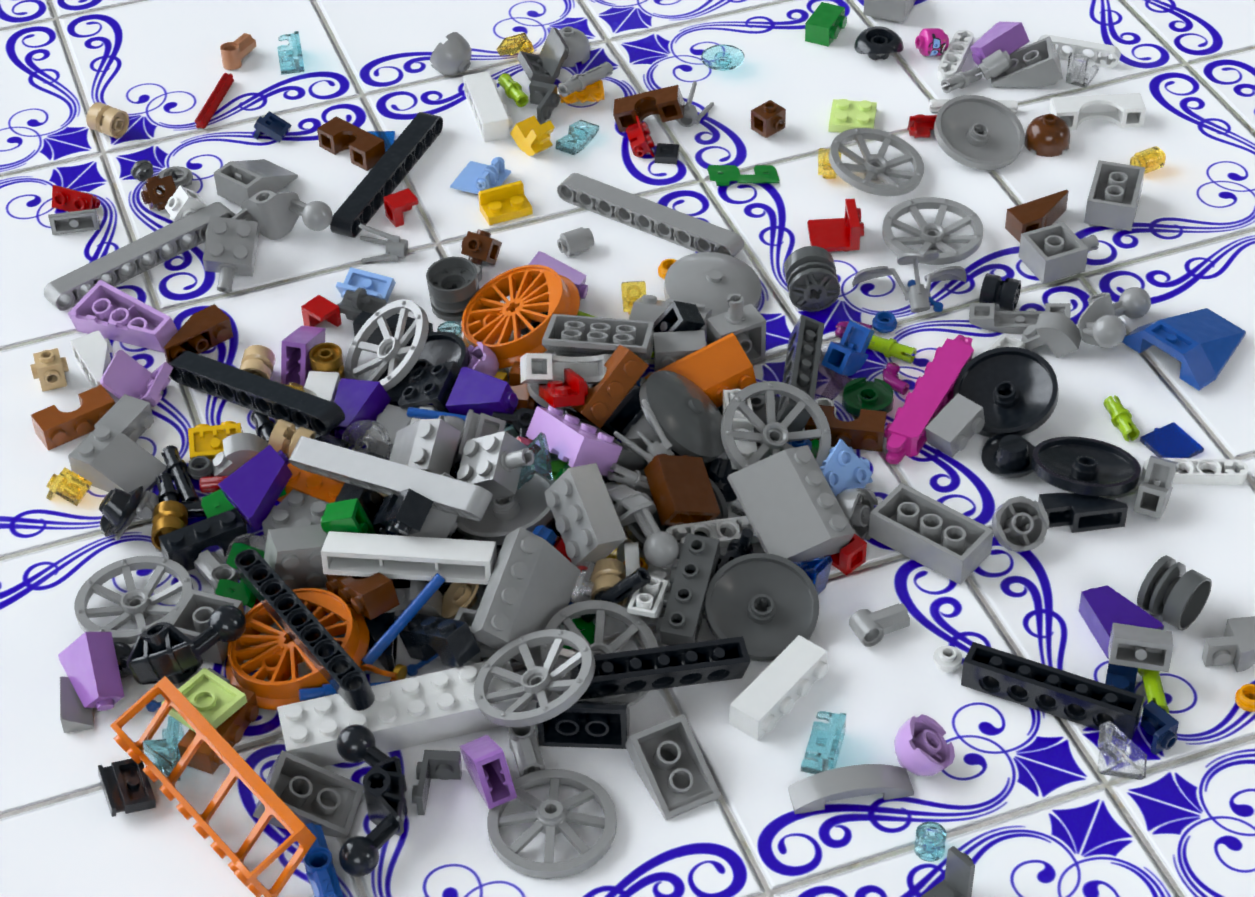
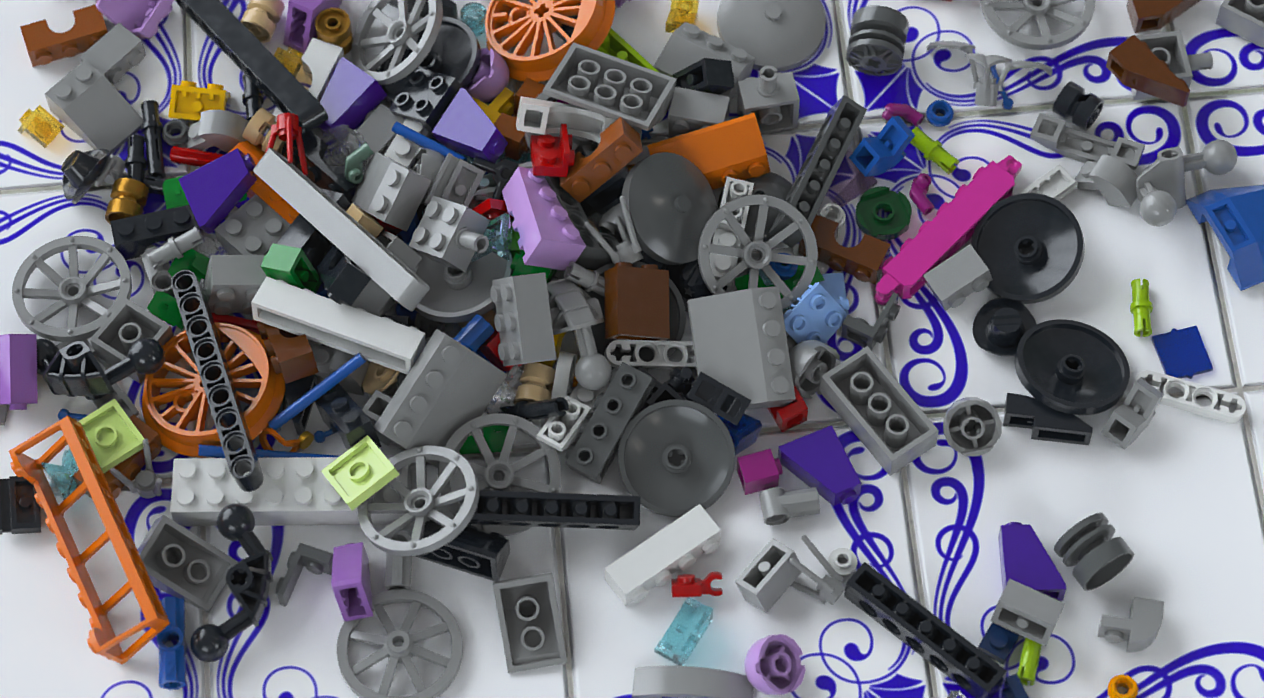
camera: 15 degrees right, 20 degrees up
none -> light grey plant [110,439,162,499]
none -> light grey pin [146,226,205,270]
none -> red plant [265,113,308,176]
none -> yellowish green plate [321,435,399,511]
none -> sand green arm [344,143,374,184]
none -> red plate [671,571,723,598]
none -> black slope [687,372,752,426]
none -> light grey brick [735,538,802,613]
none -> magenta brick [736,448,783,495]
none -> dark purple slope [778,425,862,506]
none -> light grey plant [789,535,845,605]
none -> dark grey bracket [841,292,901,351]
none -> reddish brown slope [1106,35,1190,107]

